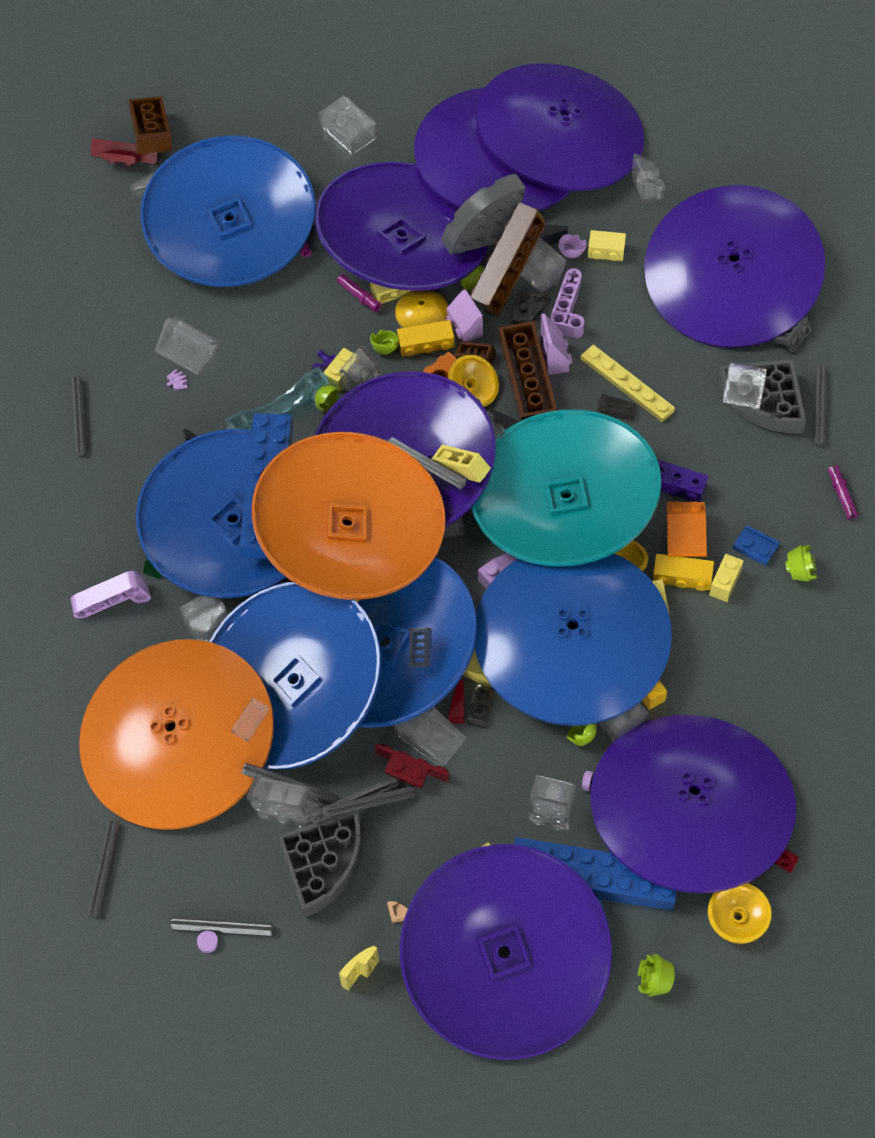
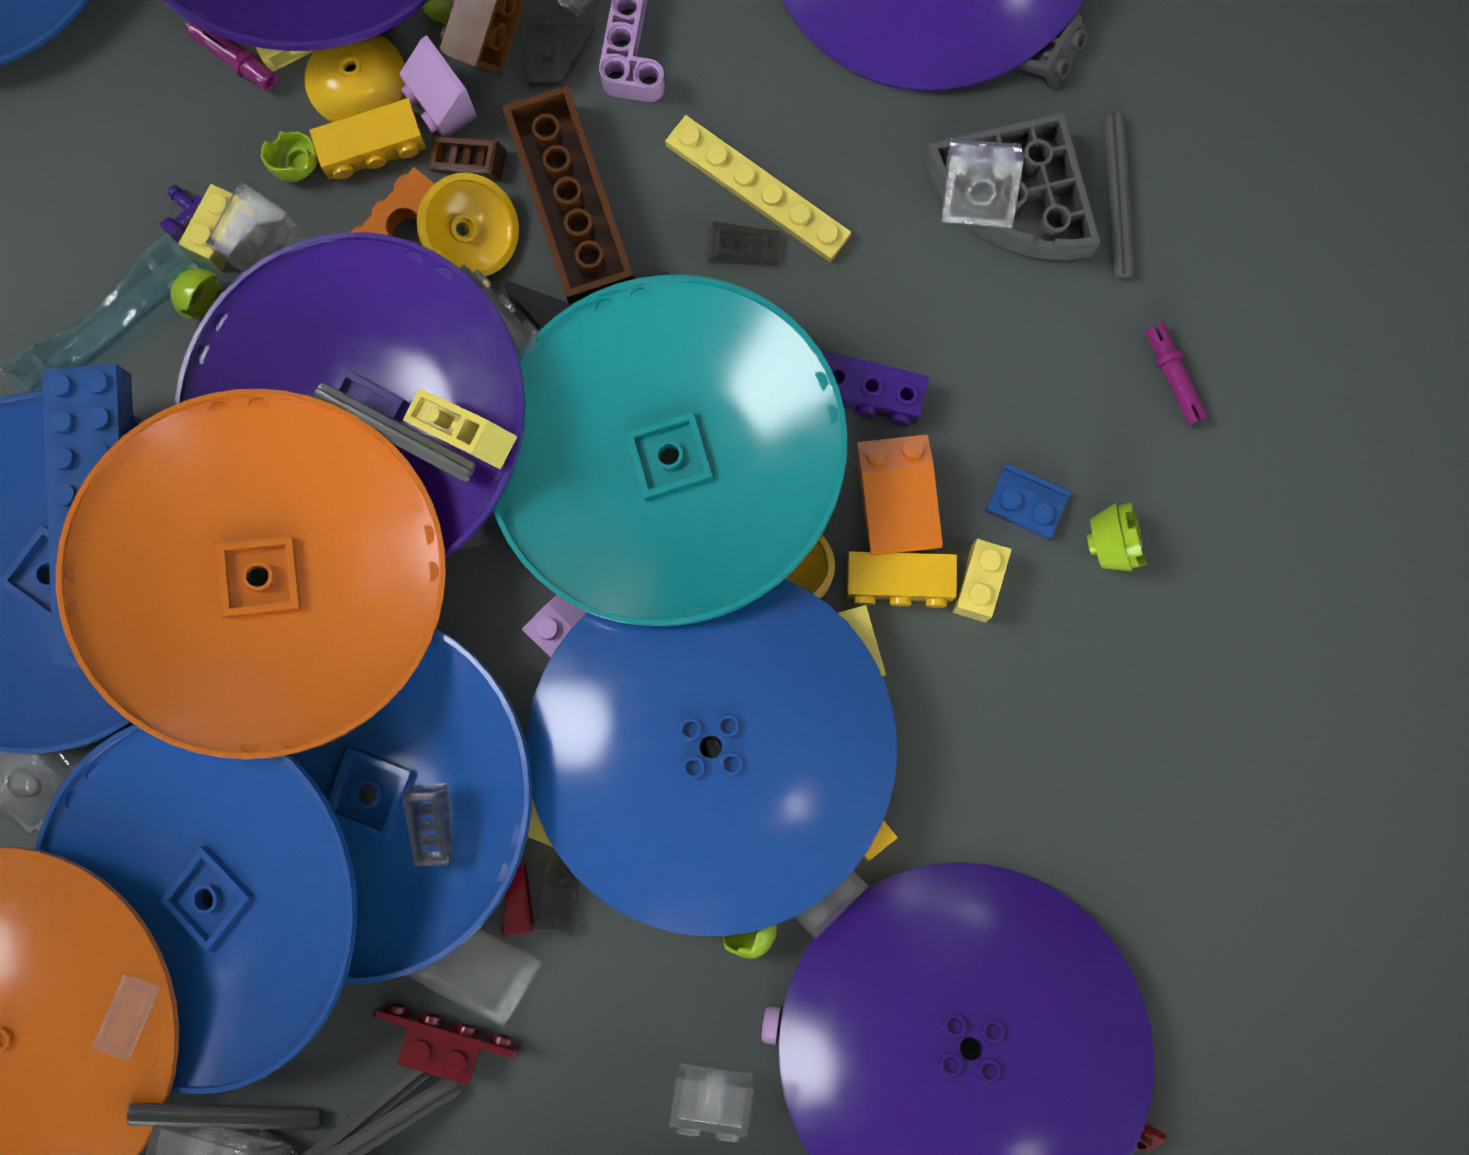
camera: 10 degrees left, 20 degrees up
lavender slope [540,314,572,375] -> none

